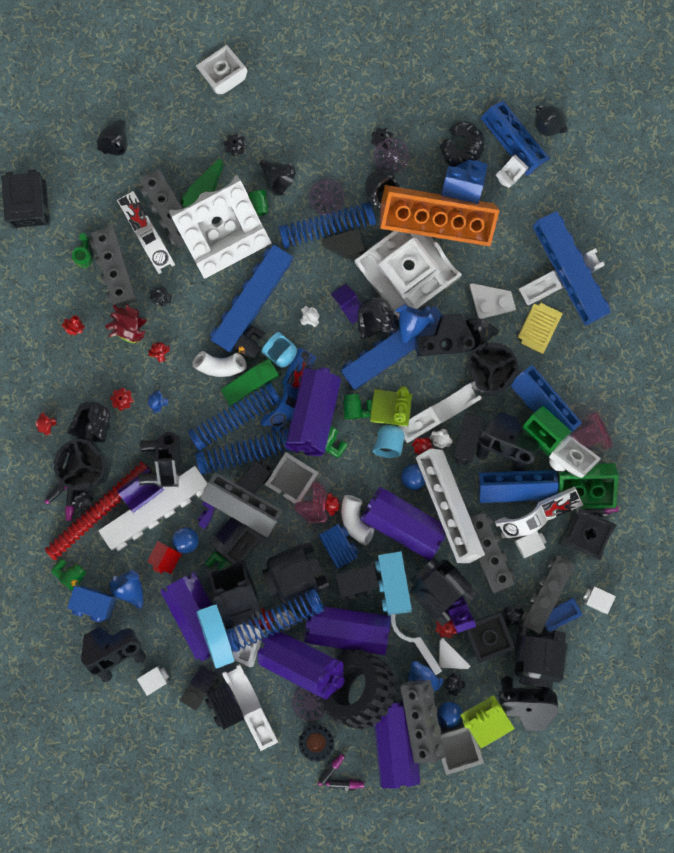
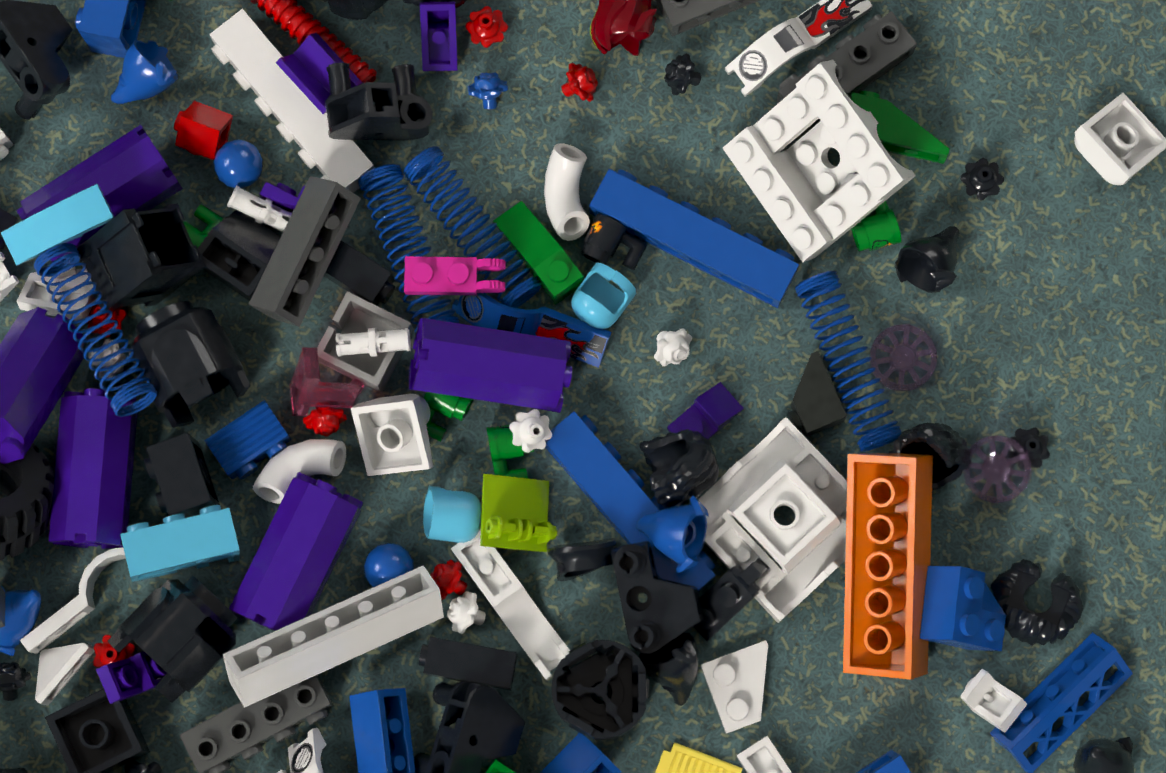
camera: 85 degrees right, 5 degrees down
none -> white pin [227,185,292,232]
none -> white pin [336,328,411,357]
none -> white slope [350,394,433,476]
none -> dark pink hinge [404,256,506,296]
none -> dark purple slope [420,2,458,71]
none -> white plant [509,409,552,453]
none -> black hat [547,538,616,581]
none -> black hinge [693,557,769,641]

